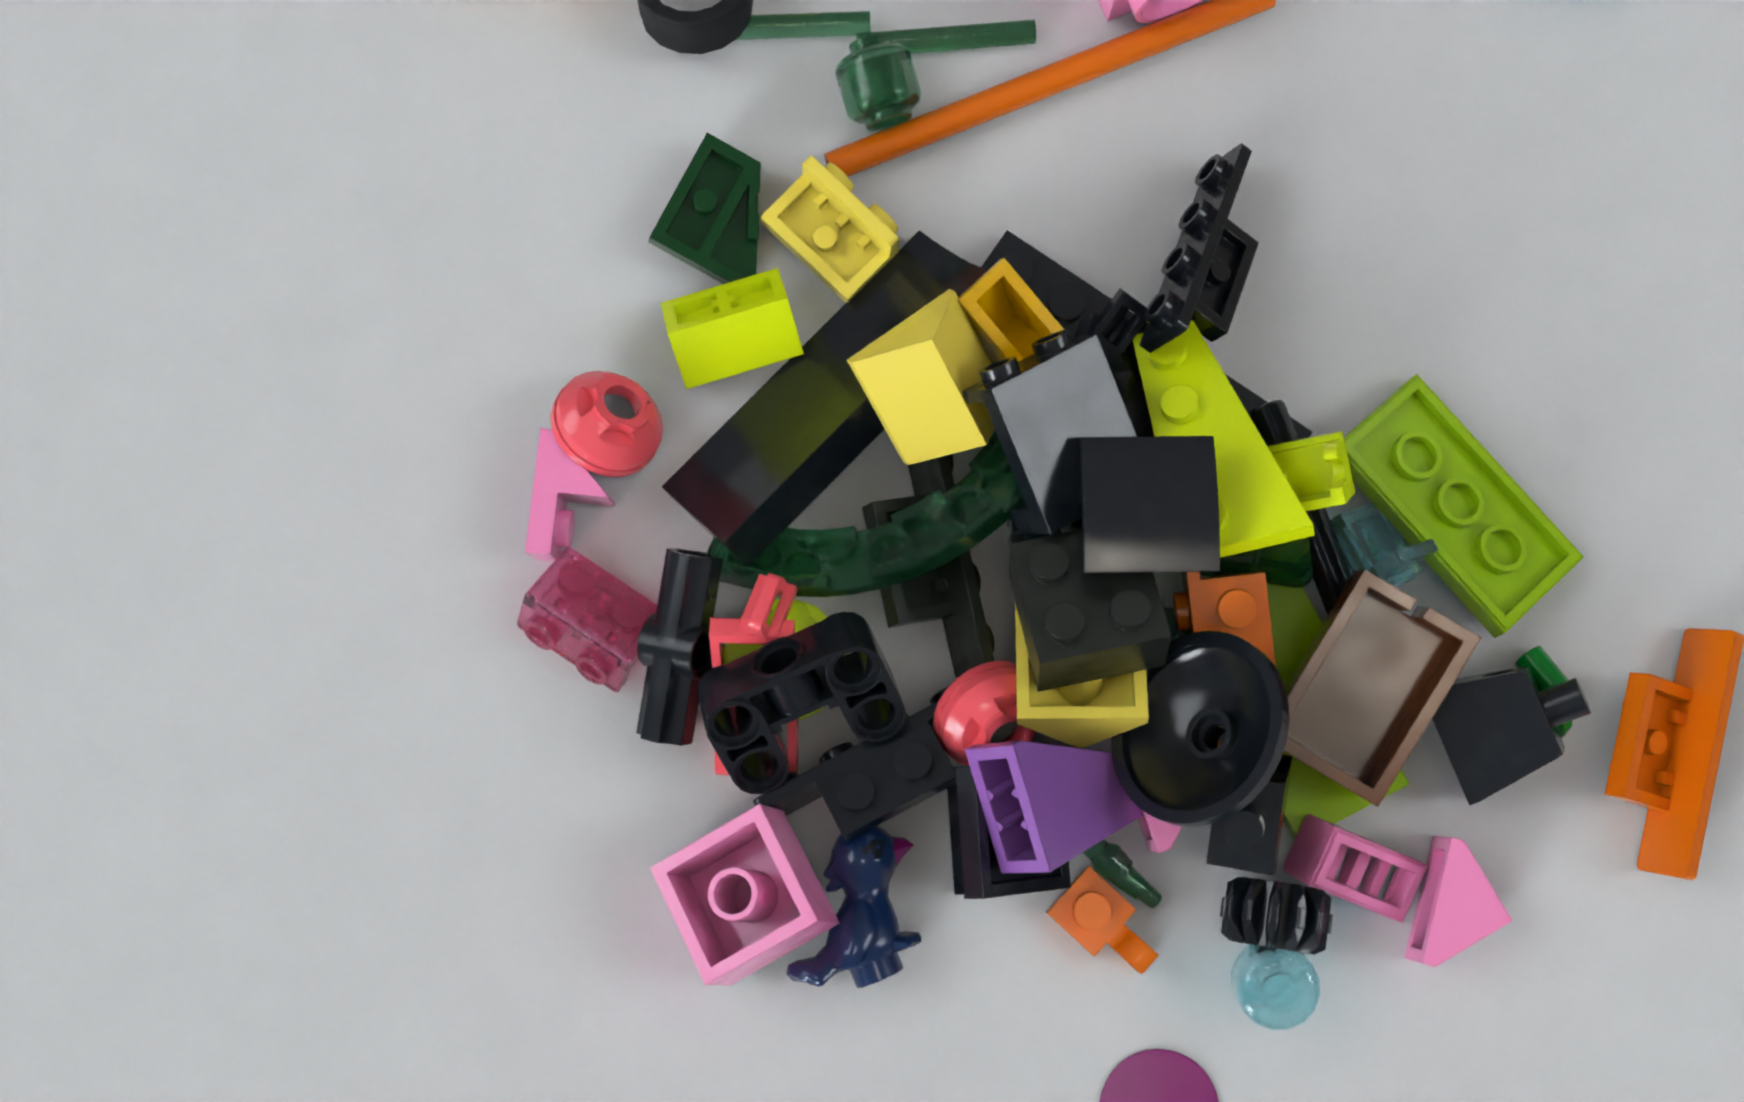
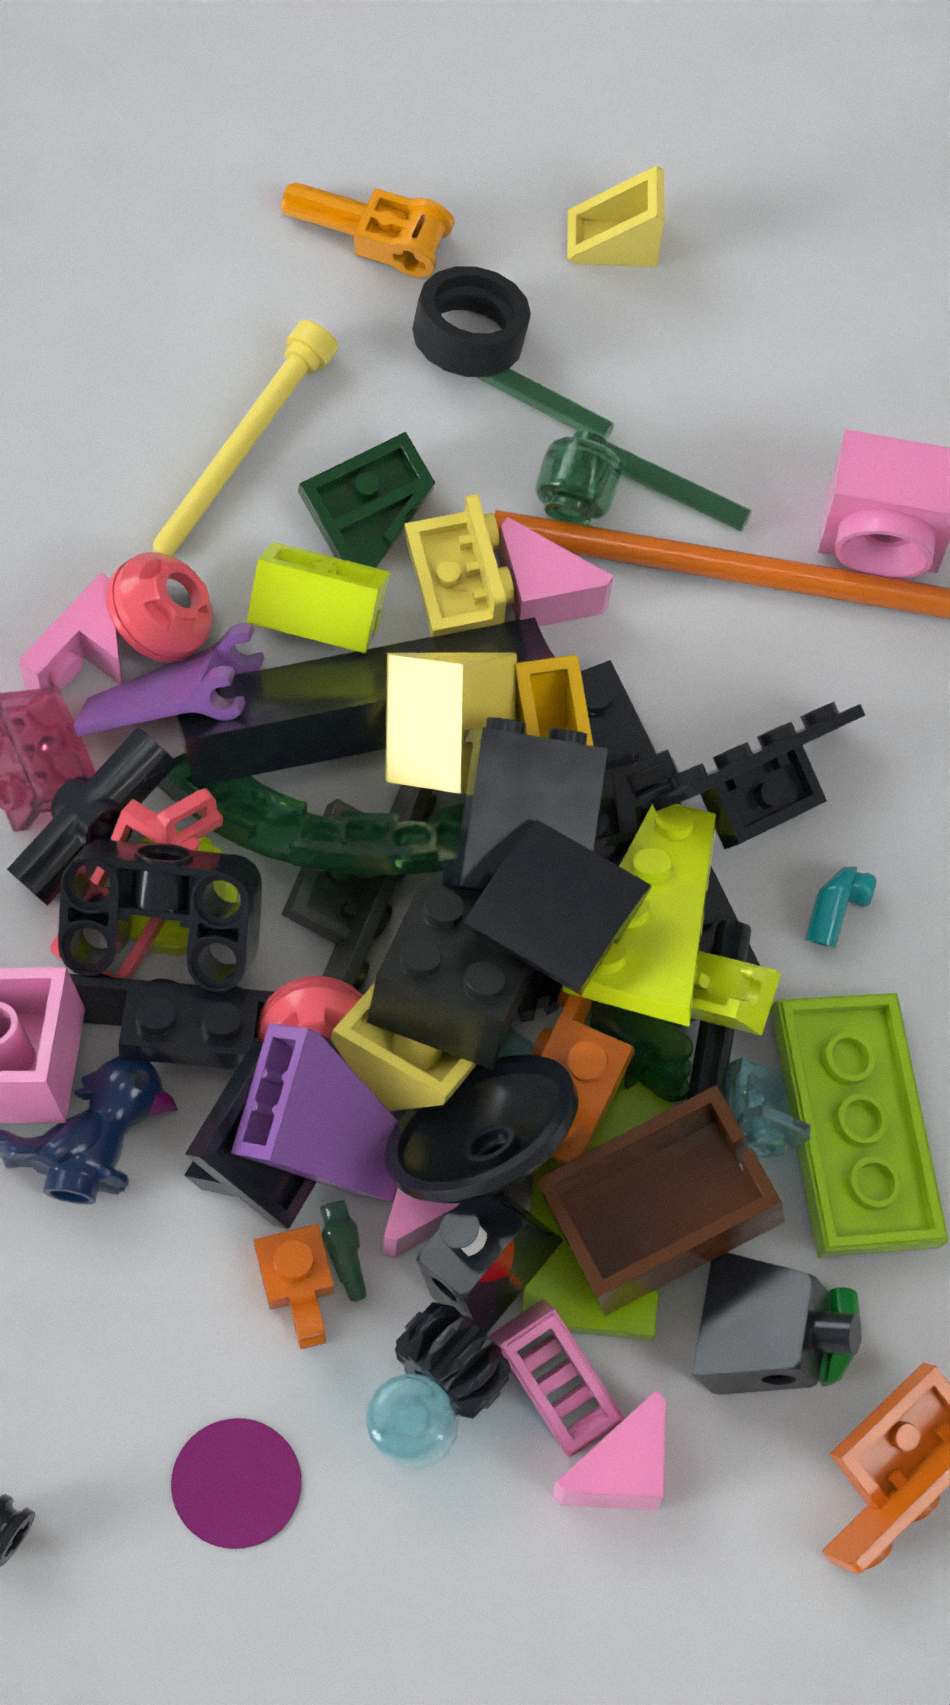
camera: 30 degrees right, 15 degrees down
none -> medium lavender flag [73,622,265,737]
none -> light yellow piece [153,319,339,556]
none -> bright pink slope [498,517,614,626]
none -> teal arm [805,866,877,948]

